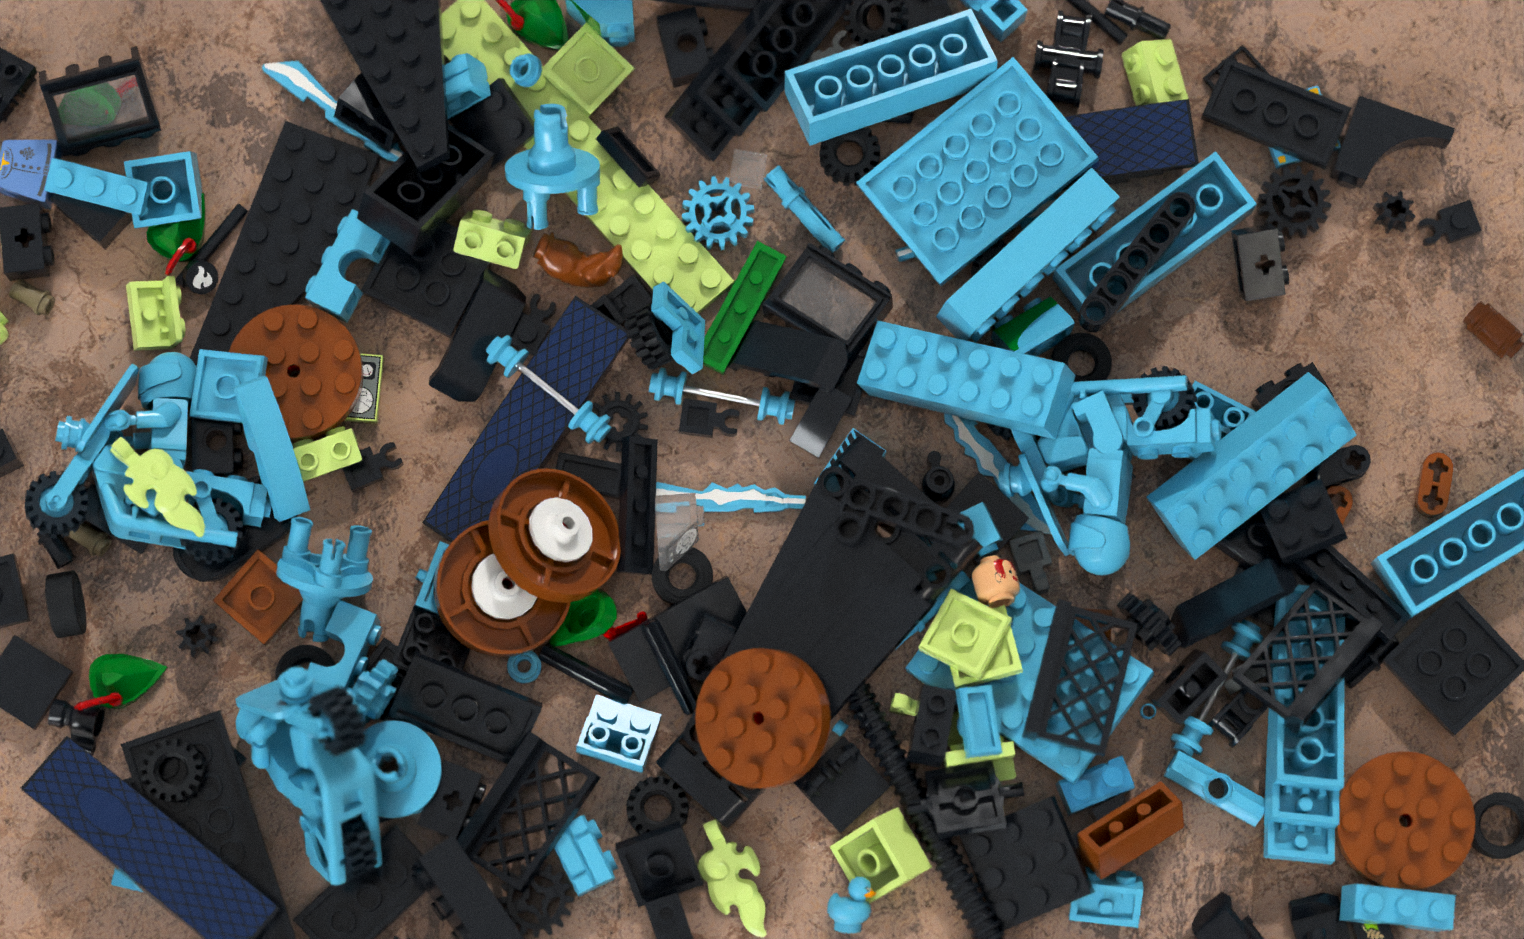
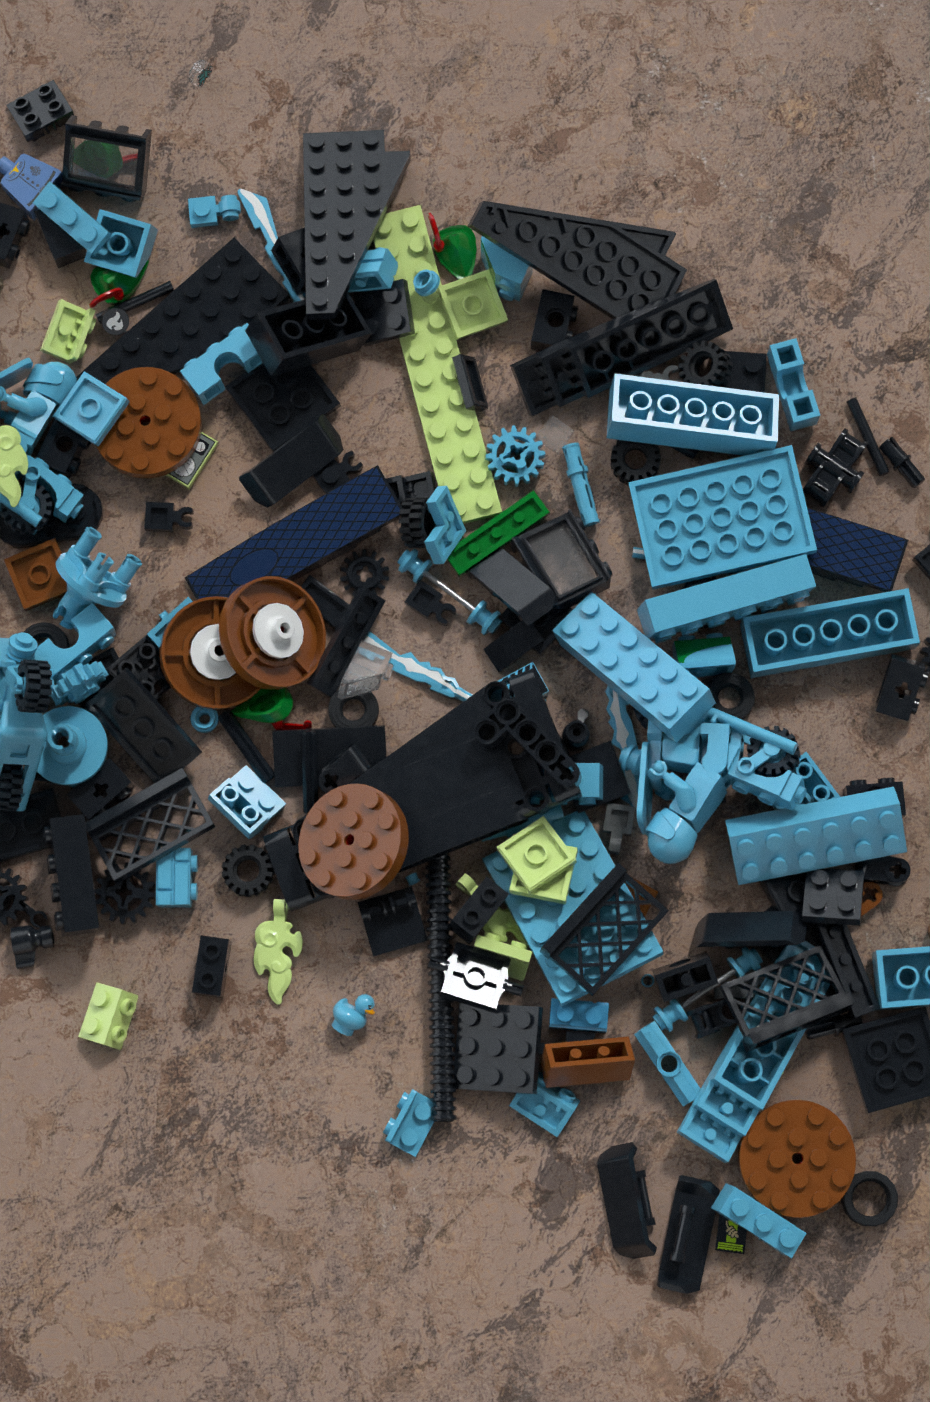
camera: 30 degrees right, 0 degrees up
medium azure slope [234,375,310,522] -> none
yellowish green bracket [293,426,362,482] -> none
yellowish green bracket [453,210,532,269] -> none
medium azure axle [486,335,611,444] -> none
medium azure piece [505,104,600,230] -> none
dark orange animal [533,232,623,288] -> none
black plate [615,821,704,907] -> none
yellowish green slope [830,807,932,904] -> none
medium azure tile [955,685,1002,758] -> none
light nougat head [971,555,1020,608] -> none
black beam [1078,192,1196,332] -> none
black gear [1117,593,1182,657] -> none
yellowish green bracket [1122,39,1188,106] -> none
none -> medium azure plate [188,195,241,228]

